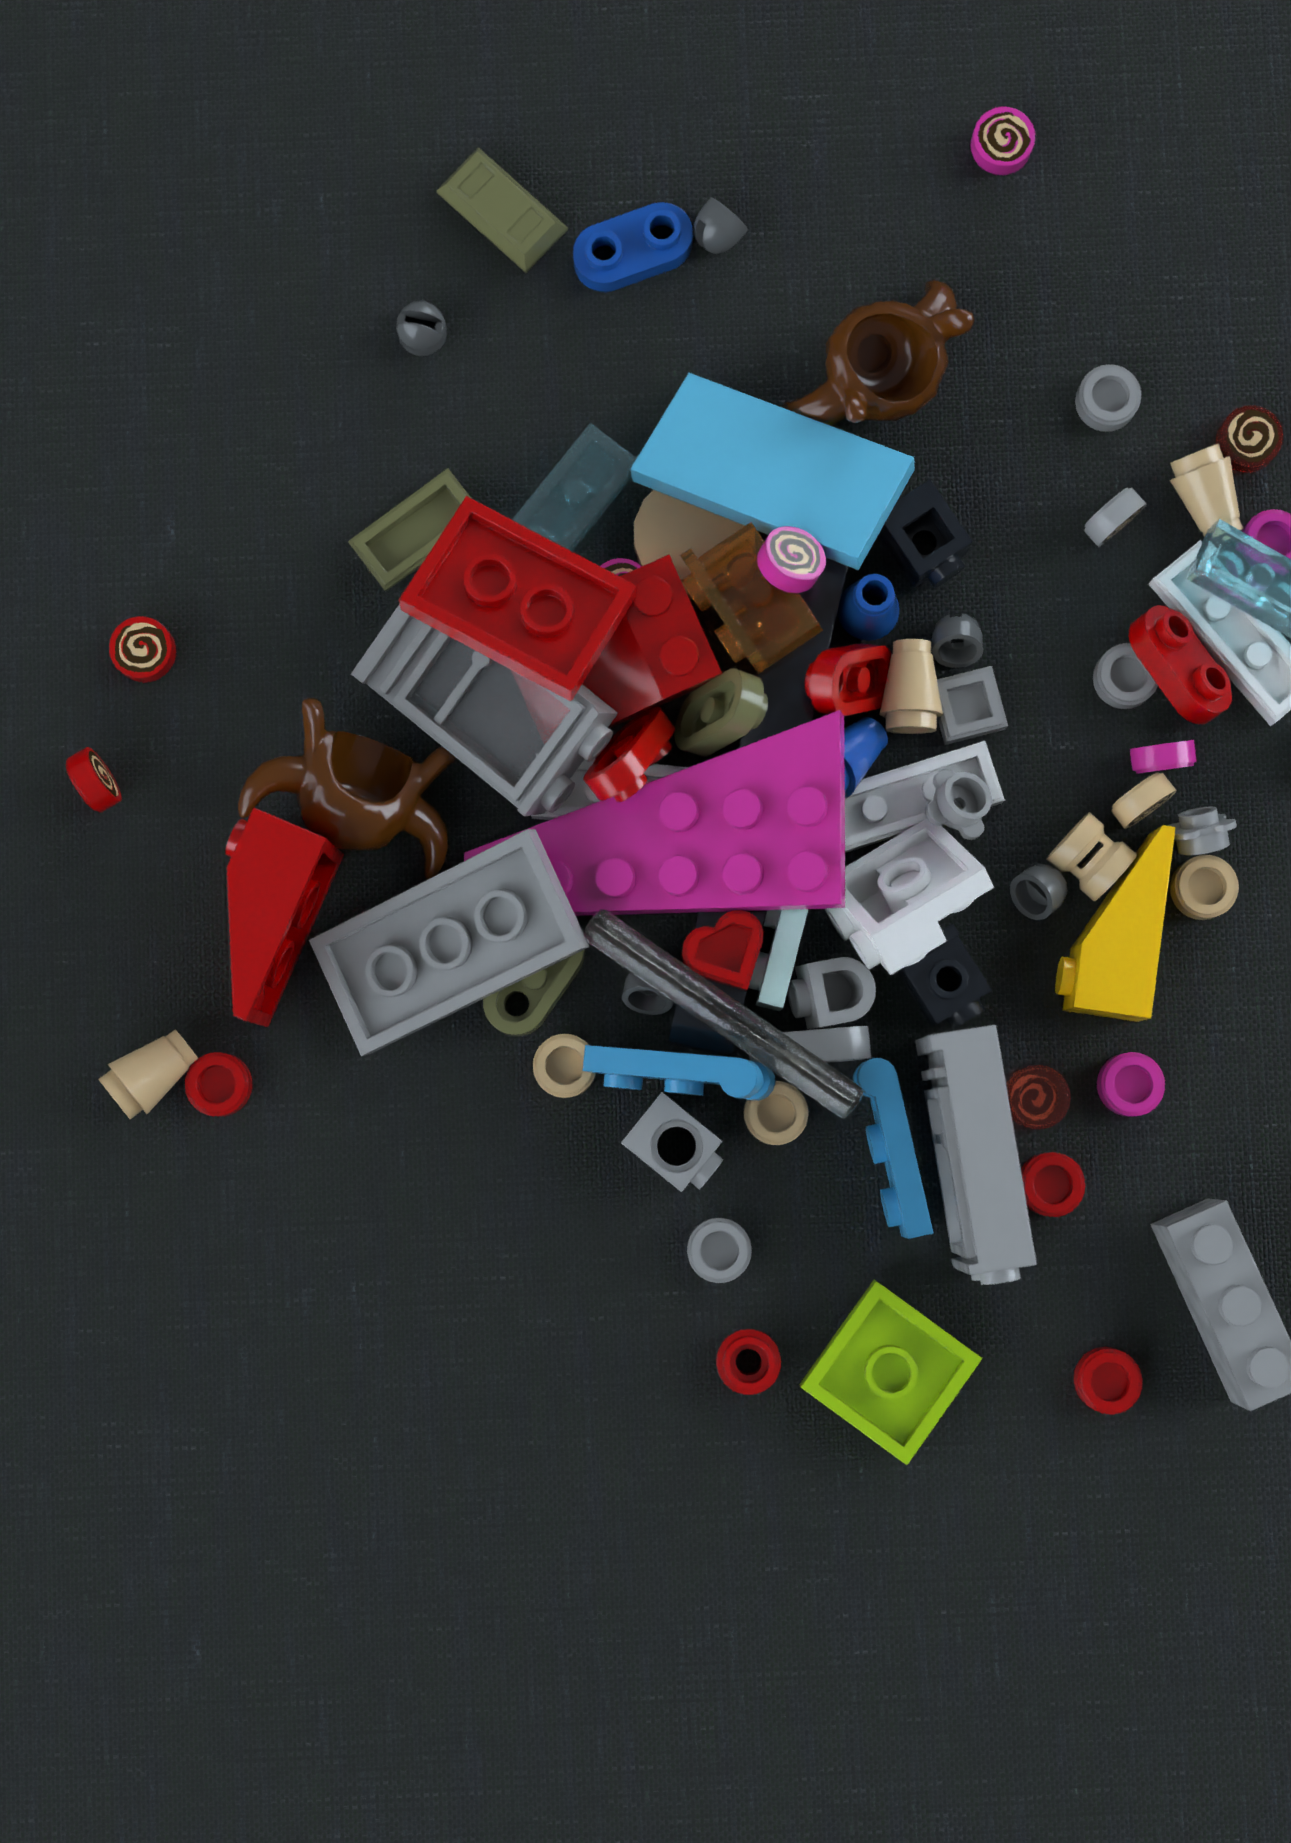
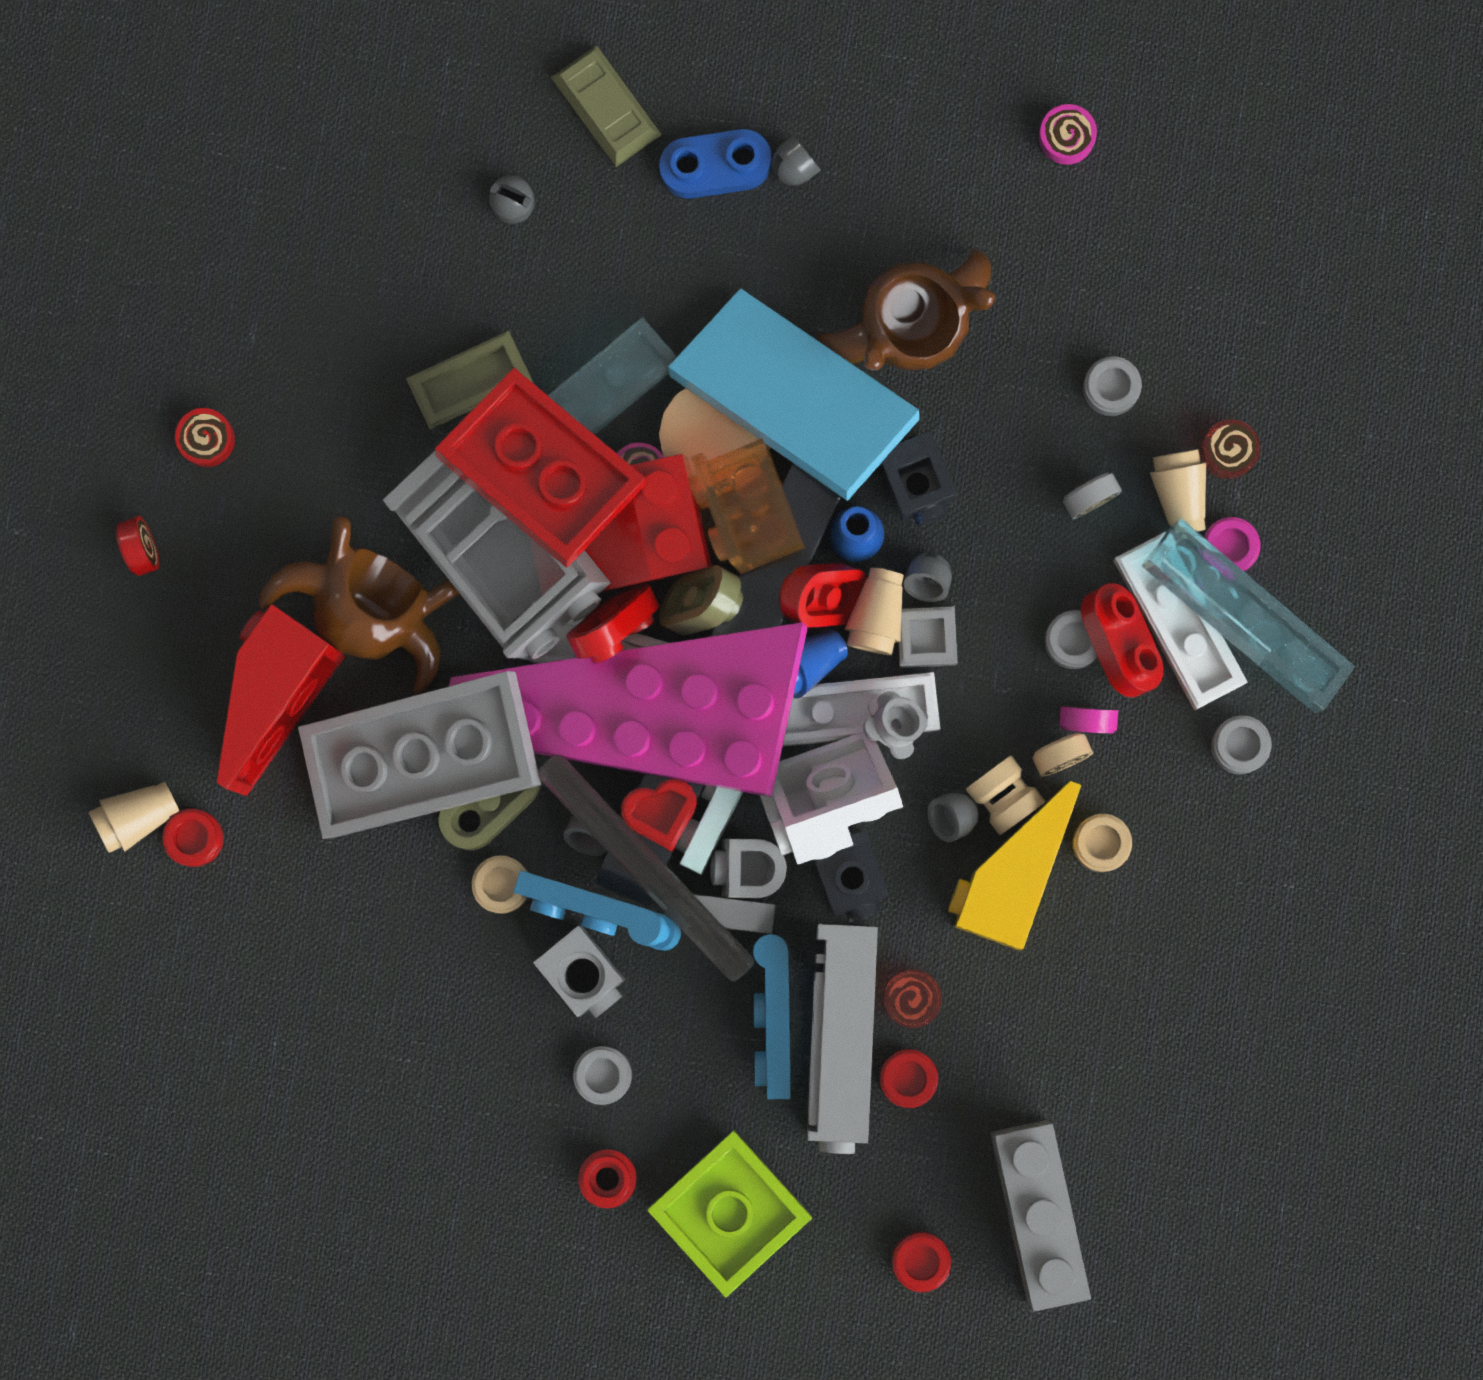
camera: 15 degrees right, 0 degrees up
tan tile [744,1081,808,1145] -> none
tile [757,526,826,593] -> none
dark pink tile [1097,1052,1165,1117] -> none
light grey plate [1167,807,1237,855] -> none

